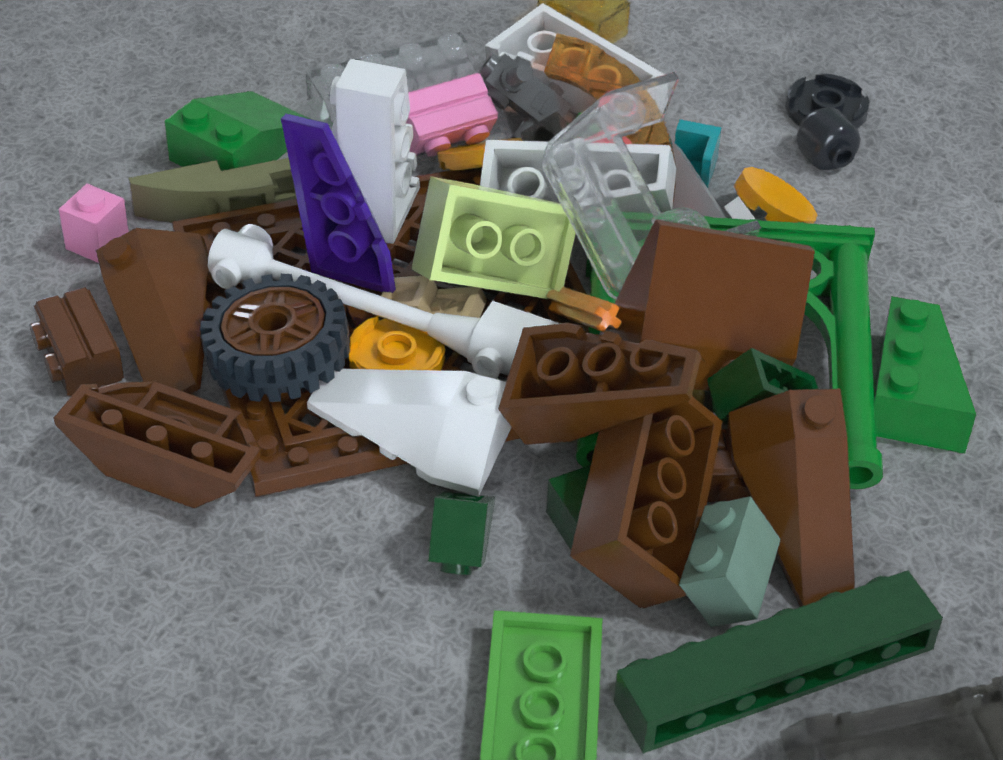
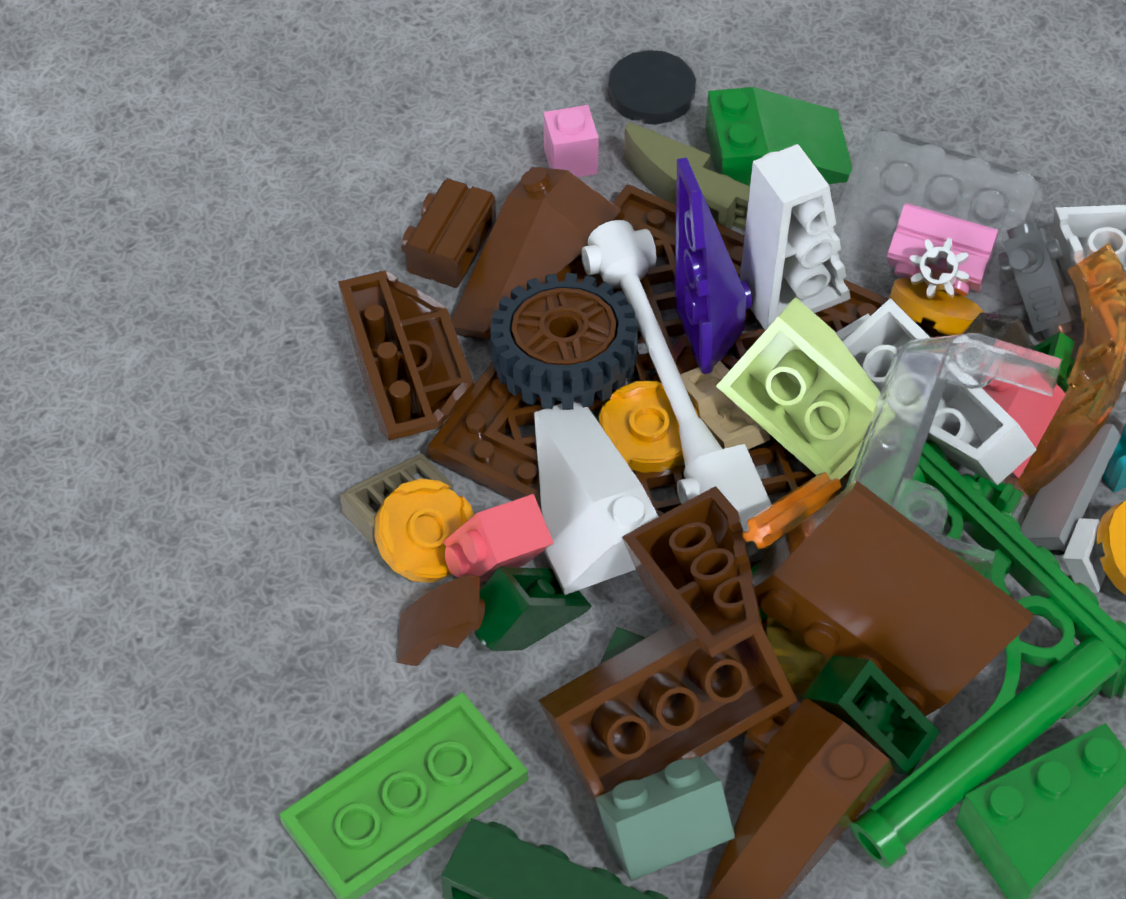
camera: 50 degrees right, 10 degrees up
none -> dark tan slope [340,453,454,546]
none -> light orange tile [374,479,474,583]
none -> reddish brown slope [397,574,485,666]
none -> coral brick [444,494,554,583]
none -> black tile [608,50,696,125]
none -> white gear [910,238,970,299]

